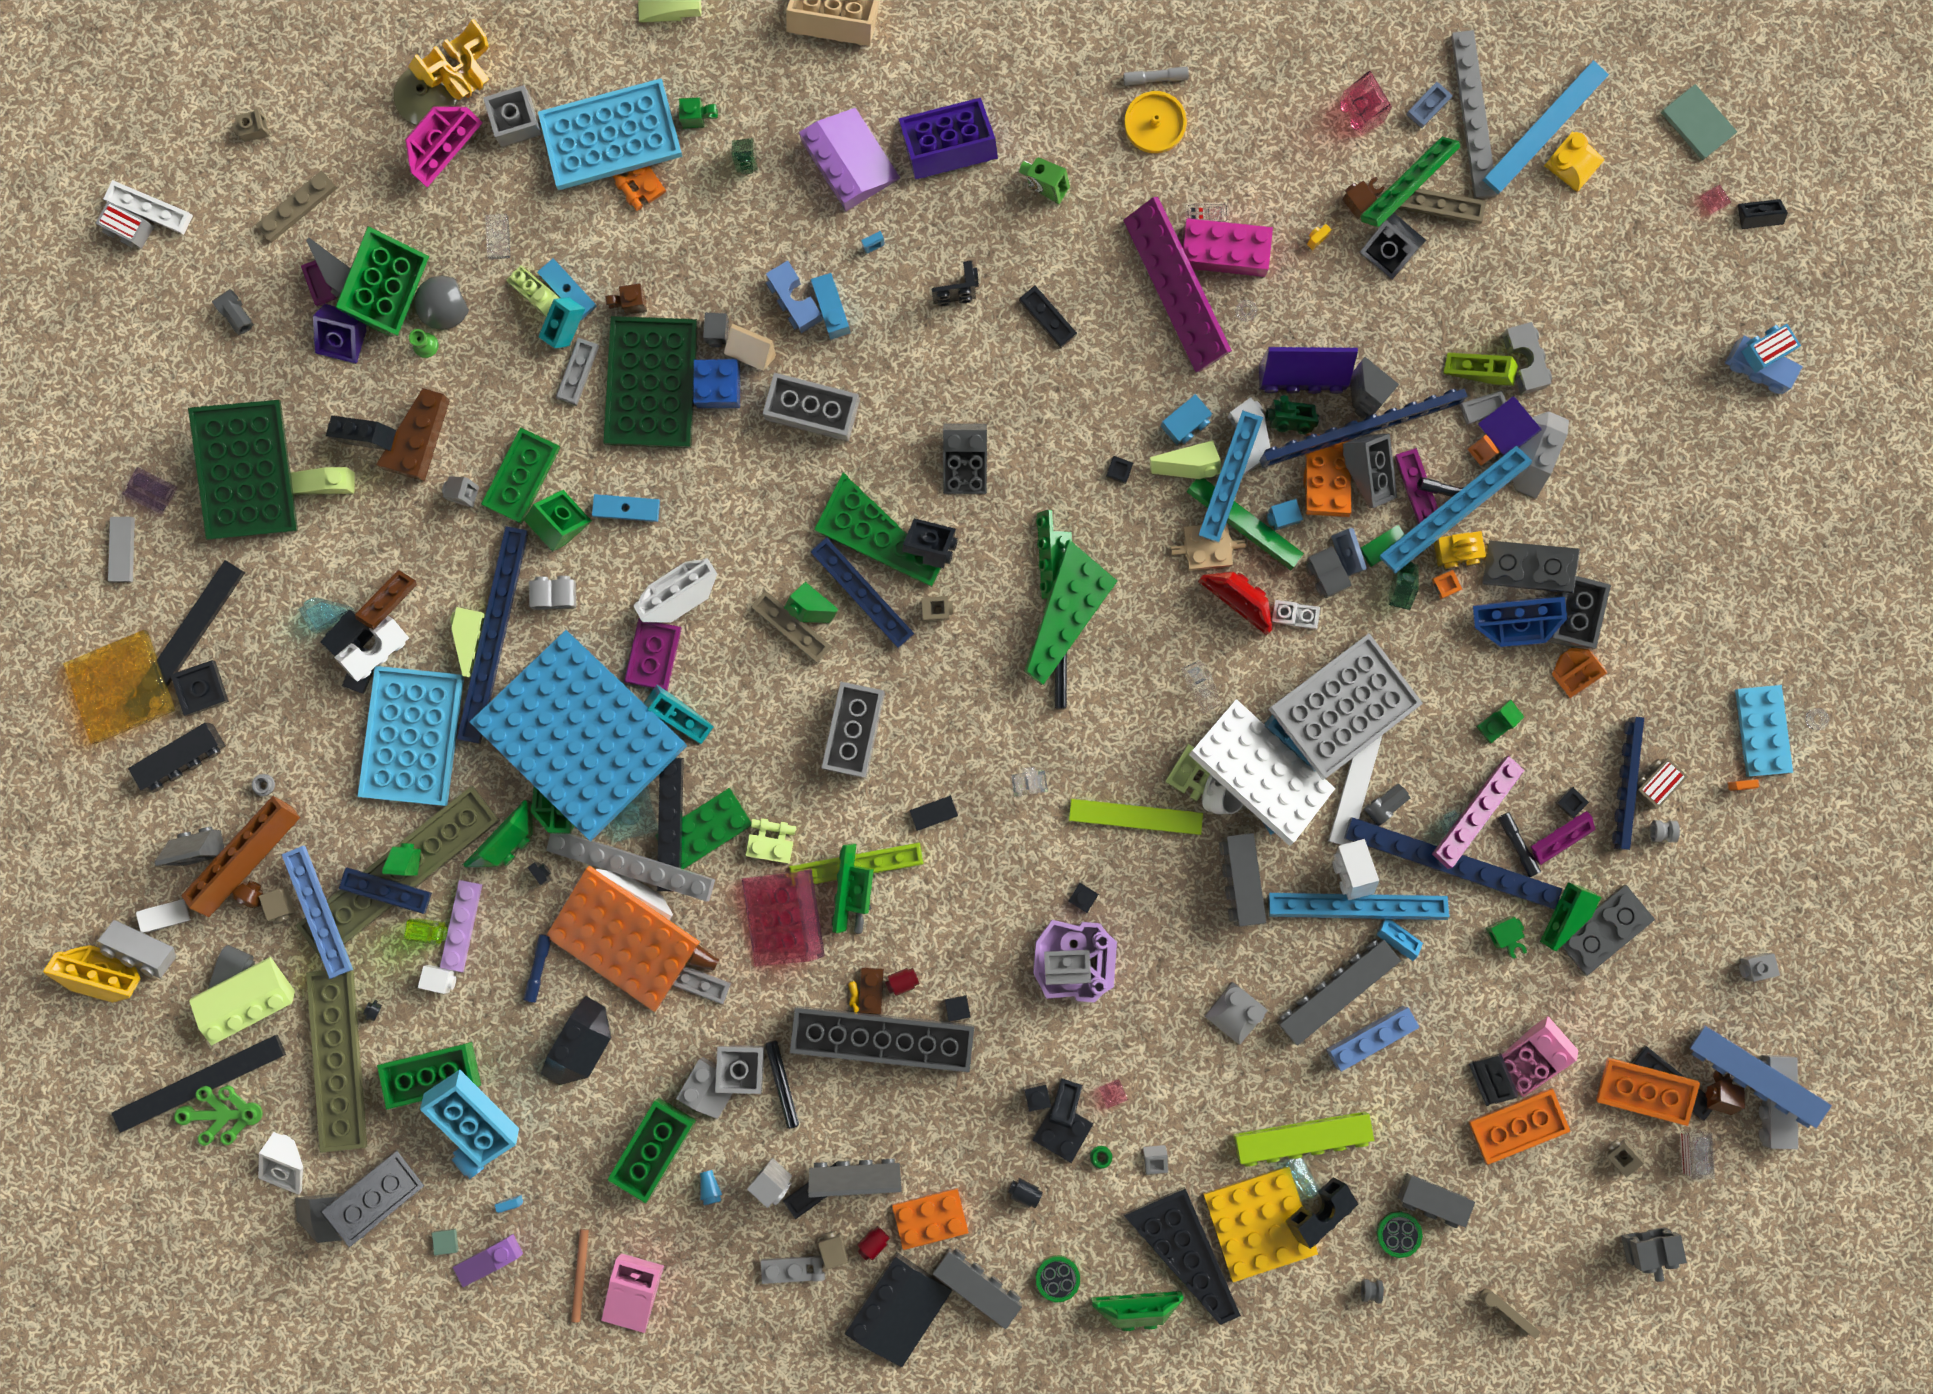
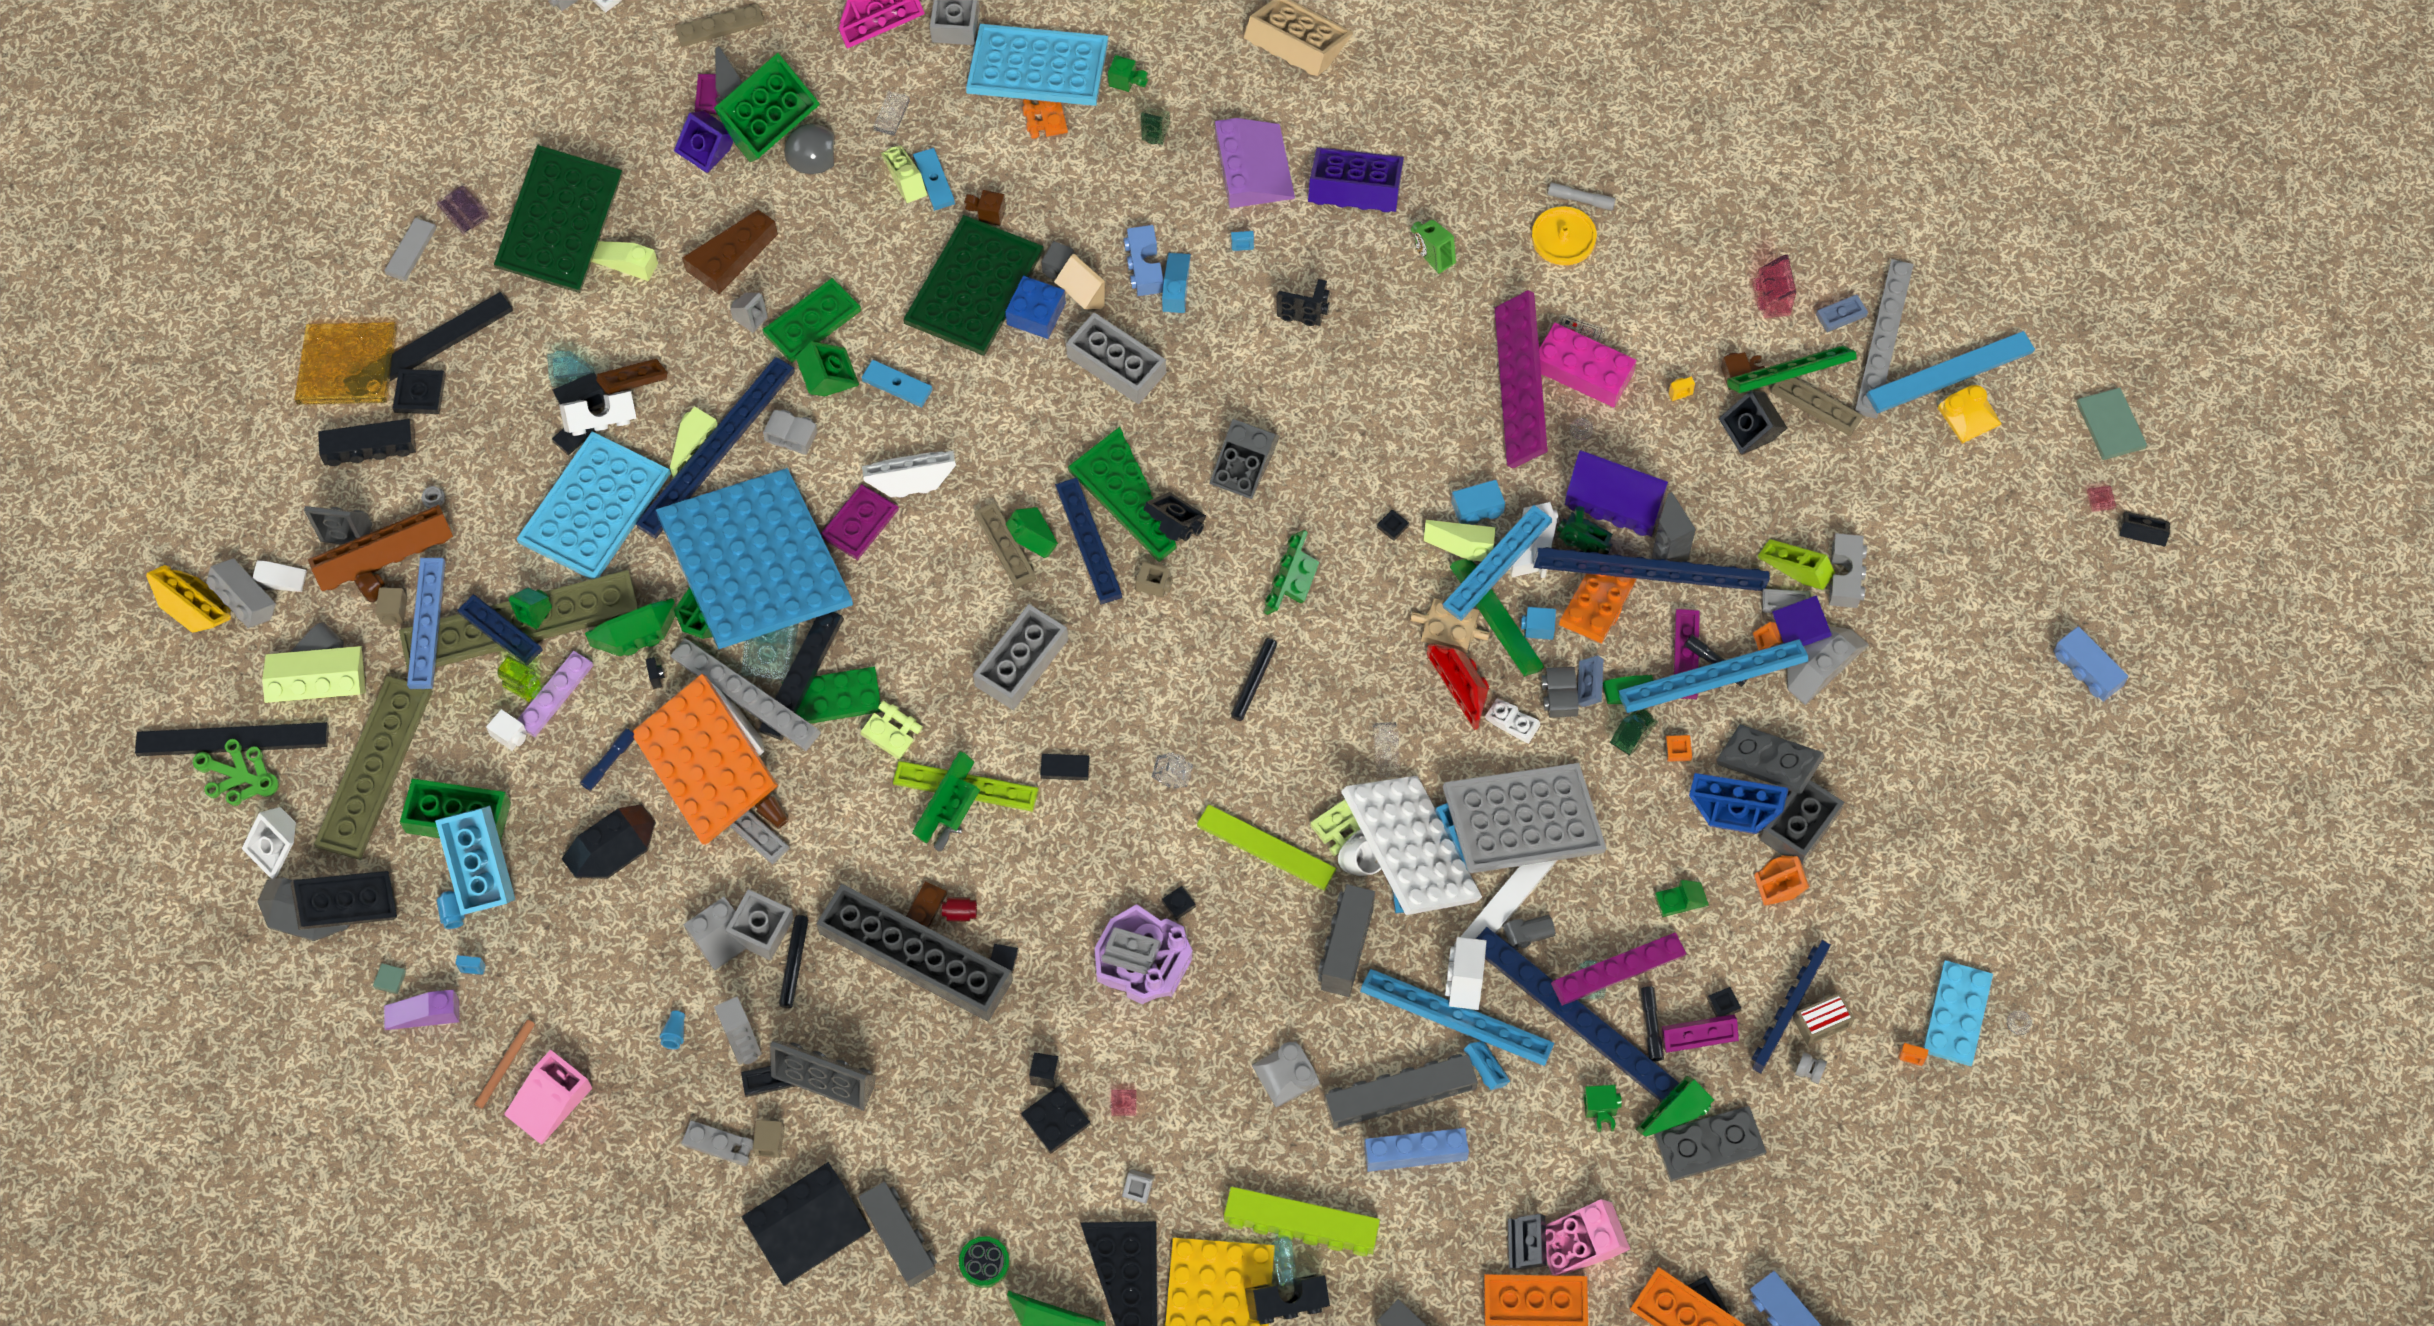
camera: 20 degrees right, 20 degrees down
dark grey piece [212,289,254,335] -> none
black brick [326,415,396,451] -> none
black plate [363,1000,382,1021] -> none
bright green piece [409,329,439,358] -> none
teal brick [538,297,585,348] -> none
light grey tile [556,338,599,406] -> none
green brick [607,1098,697,1203] -> none
teal slope [644,685,714,744] -> none
clear pink slope [741,868,825,966] -> none
yellow piece [848,981,859,1013] -> none
dark red brick [857,1226,890,1261] -> none
orange plate [892,1188,969,1250] -> none
black brick [1008,1178,1043,1208] -> none
black tile [1019,285,1077,348] -> none
green wing [1024,540,1117,685] -> none
black tile [1049,1078,1083,1129] -> none
green plate [1090,1145,1113,1169] -> none
dark grey slope [1343,433,1397,508] -> none
yellow brick [1434,531,1486,569] -> none
light grey brick [1739,953,1780,982] -> none
brick [1741,324,1801,373] -> none

